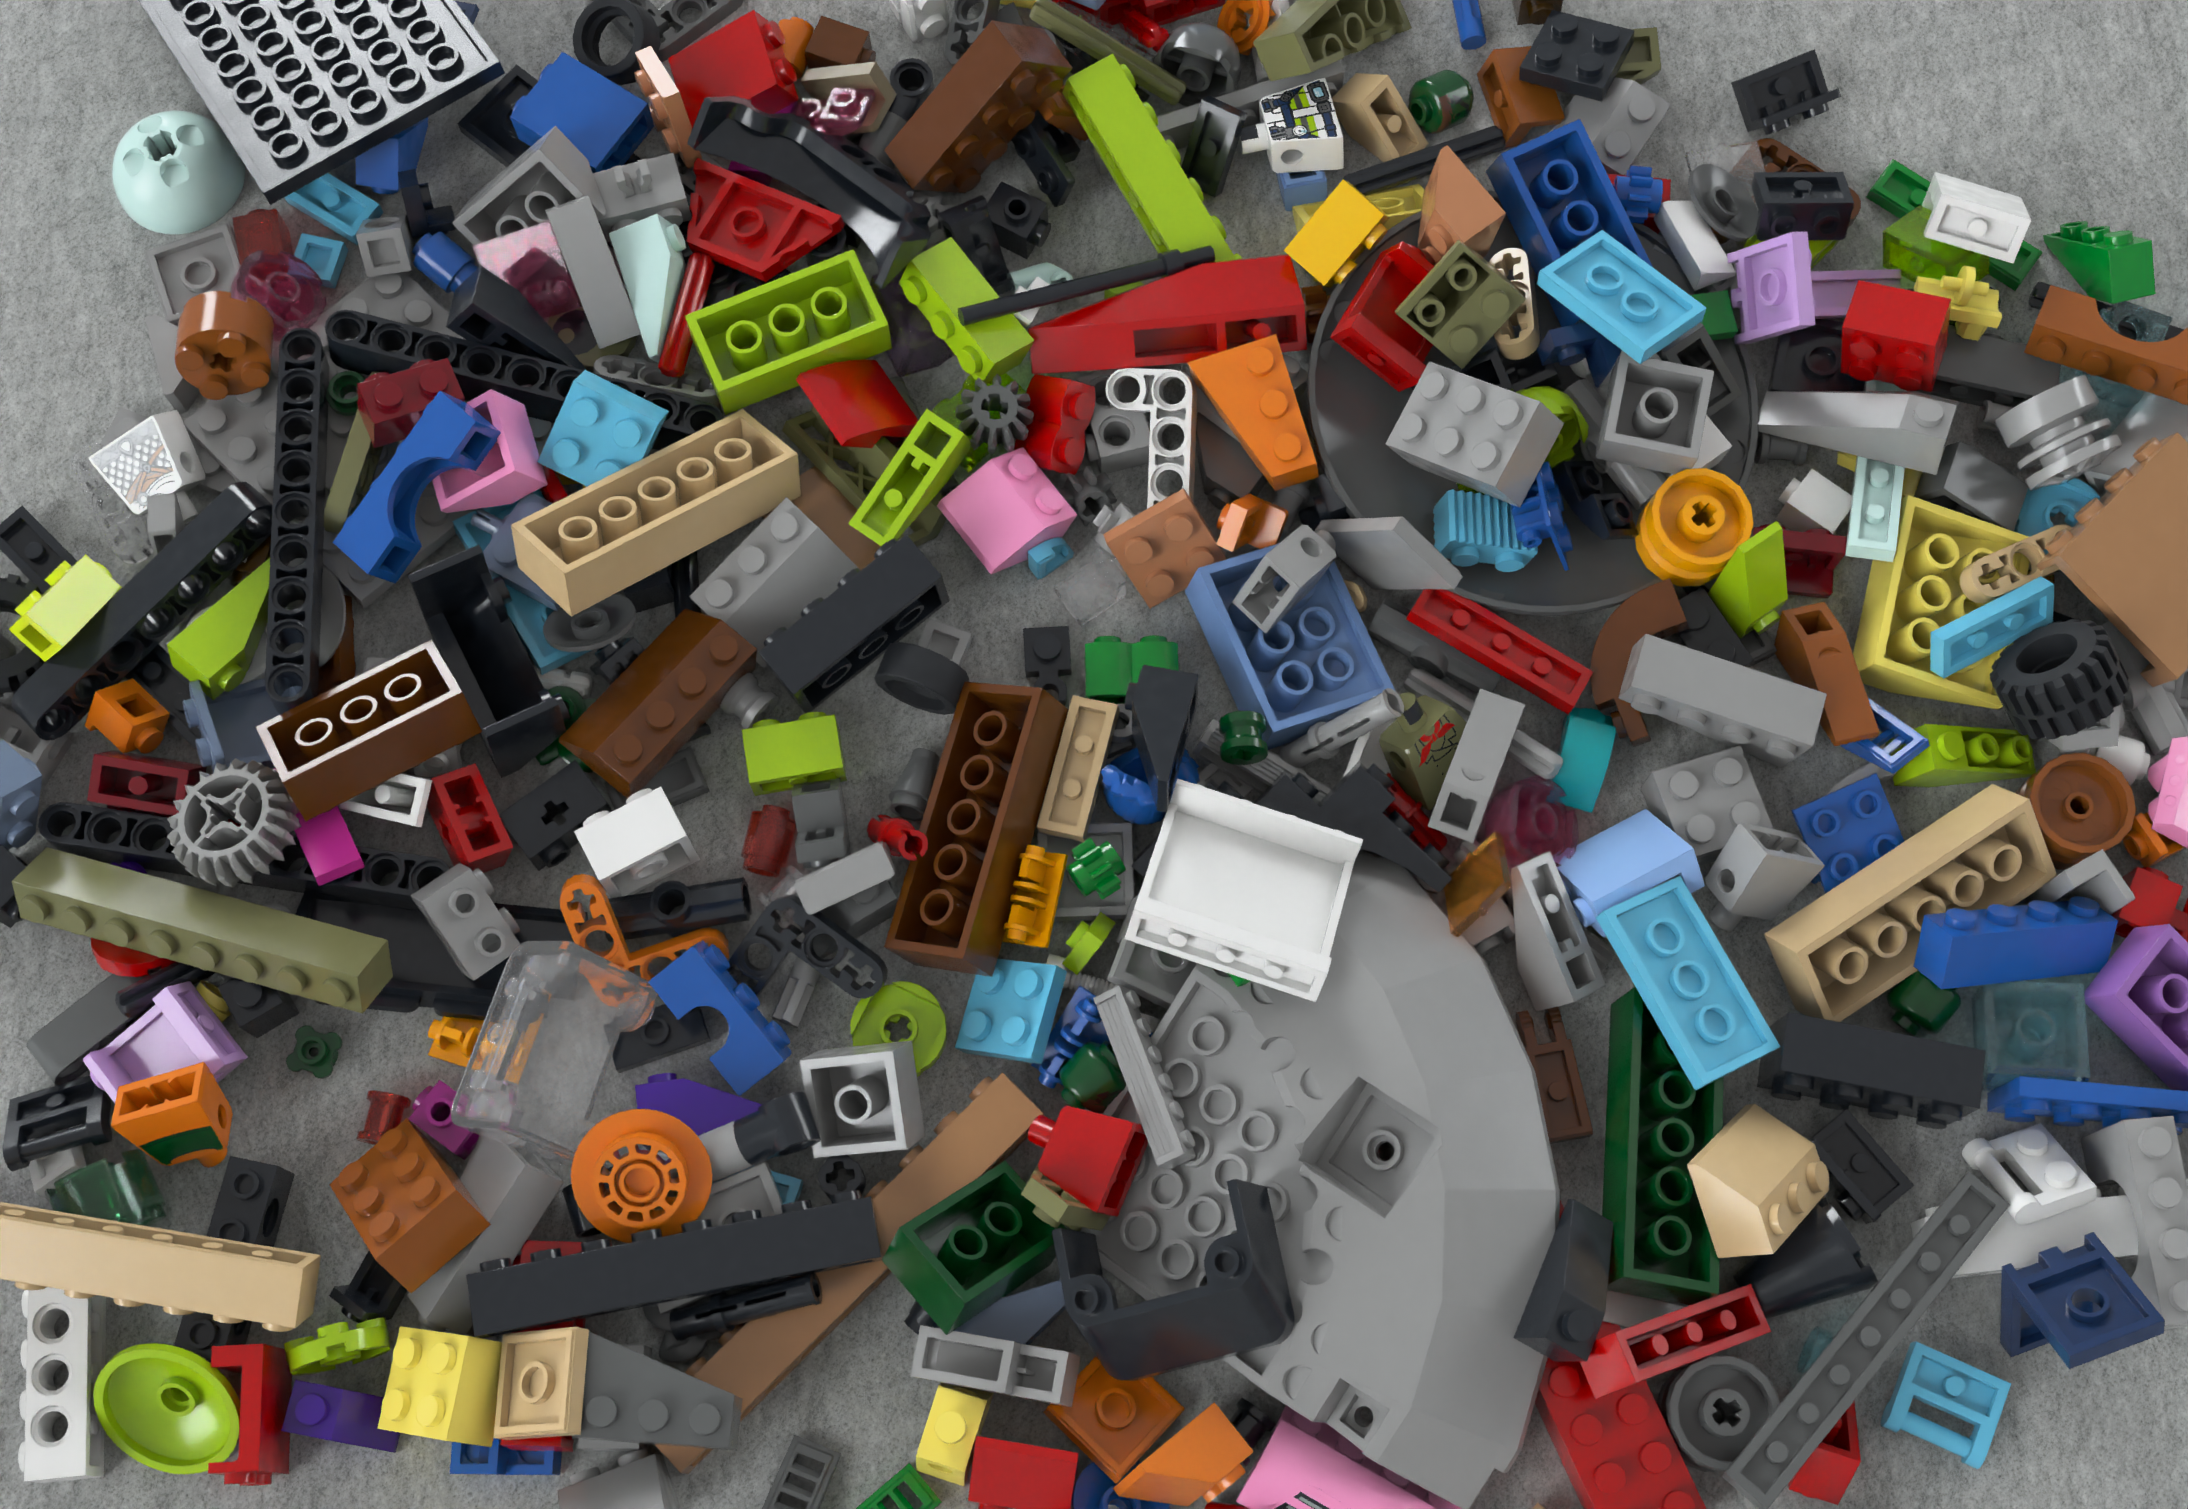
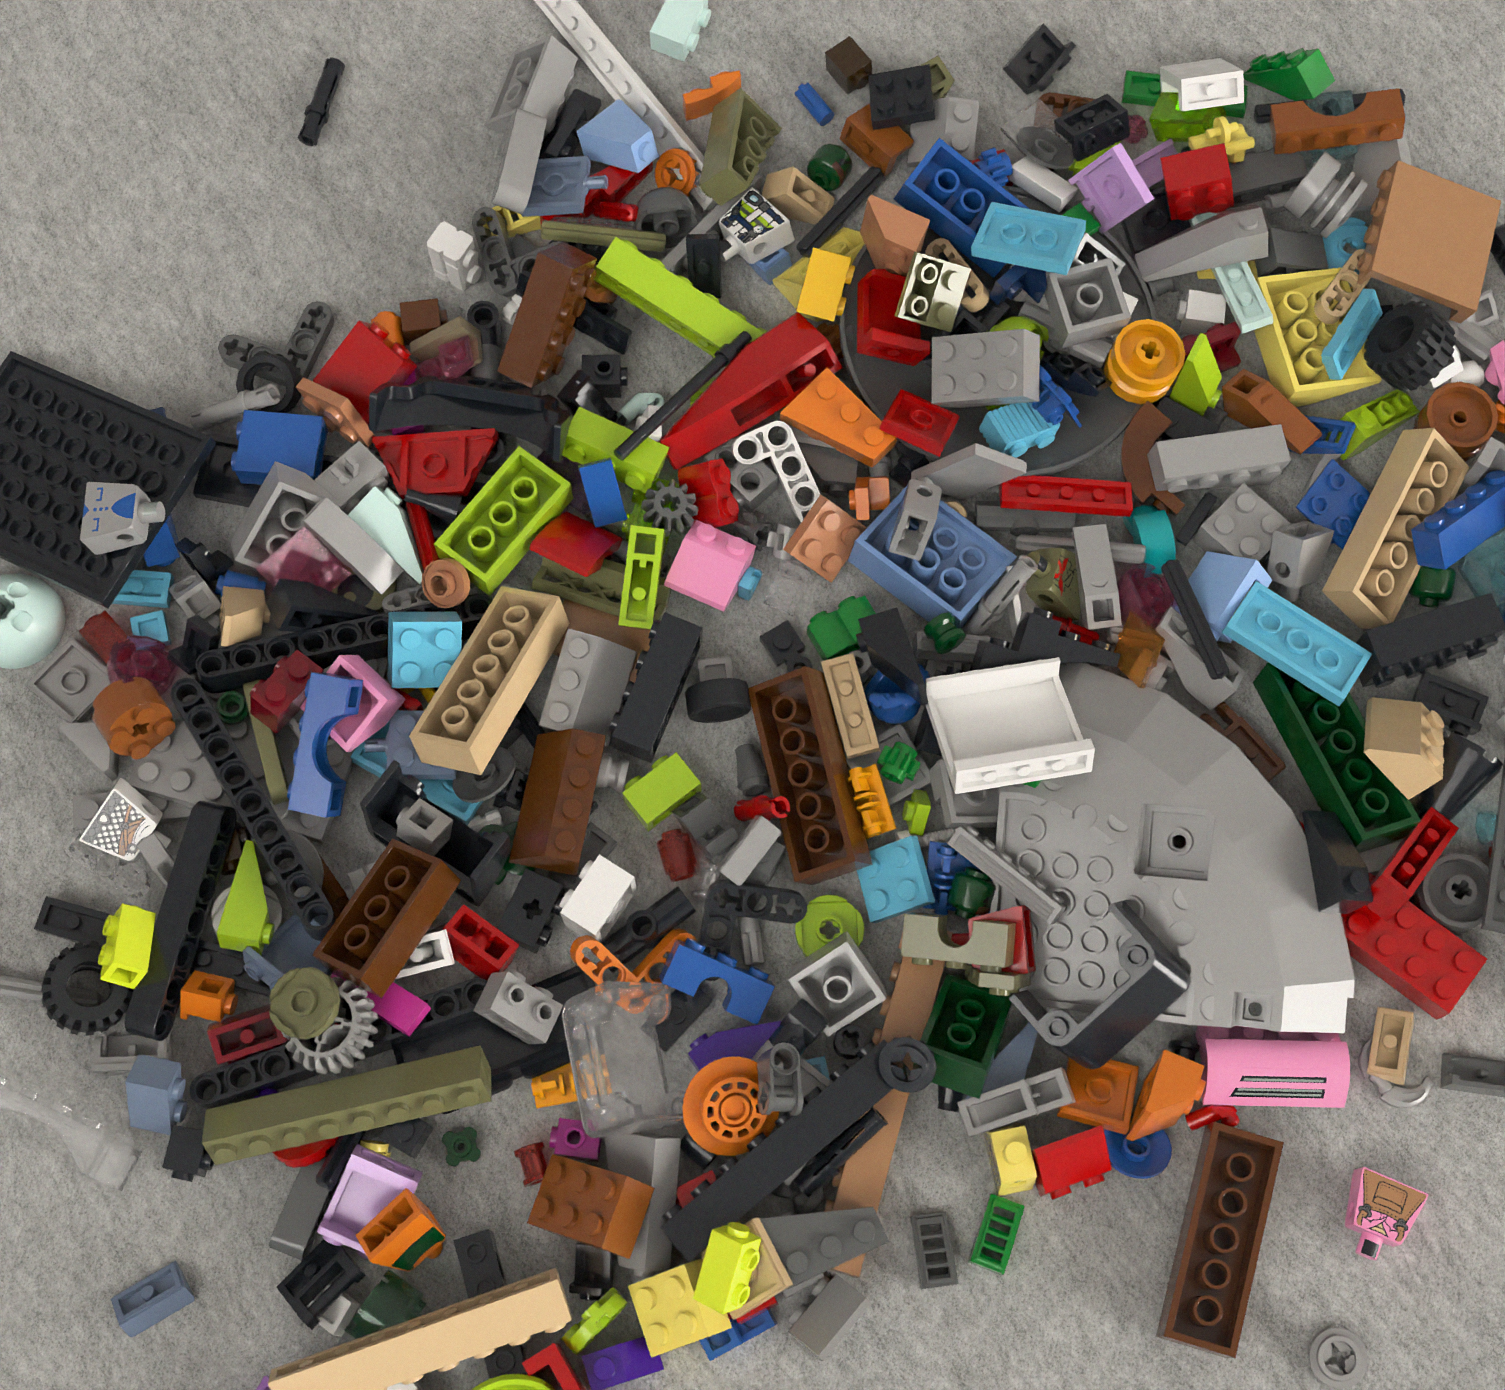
camera: 30 degrees left, 0 degrees up
none -> light grey torso [80,482,165,555]
none -> black bracket [168,614,221,675]
none -> light grey pin [190,383,280,432]
none -> tan slope [219,586,270,647]
none -> olive tile [269,967,340,1040]
none -> light grey brick [396,798,453,856]
none -> black cone [404,488,467,525]
none -> nougat plate [422,558,470,608]
none -> blue slope [578,457,627,528]
none -> neon yellow brick [693,1222,762,1315]
none -> dark grey piece [757,1042,803,1115]
none -> red plate [879,389,960,457]
none -> black gear [879,1035,937,1093]
none -> arch [901,912,1016,973]
none -> clear pink plate [1124,115,1148,144]
none -> black axle [1161,559,1229,680]
none -> black tile [1176,492,1218,546]

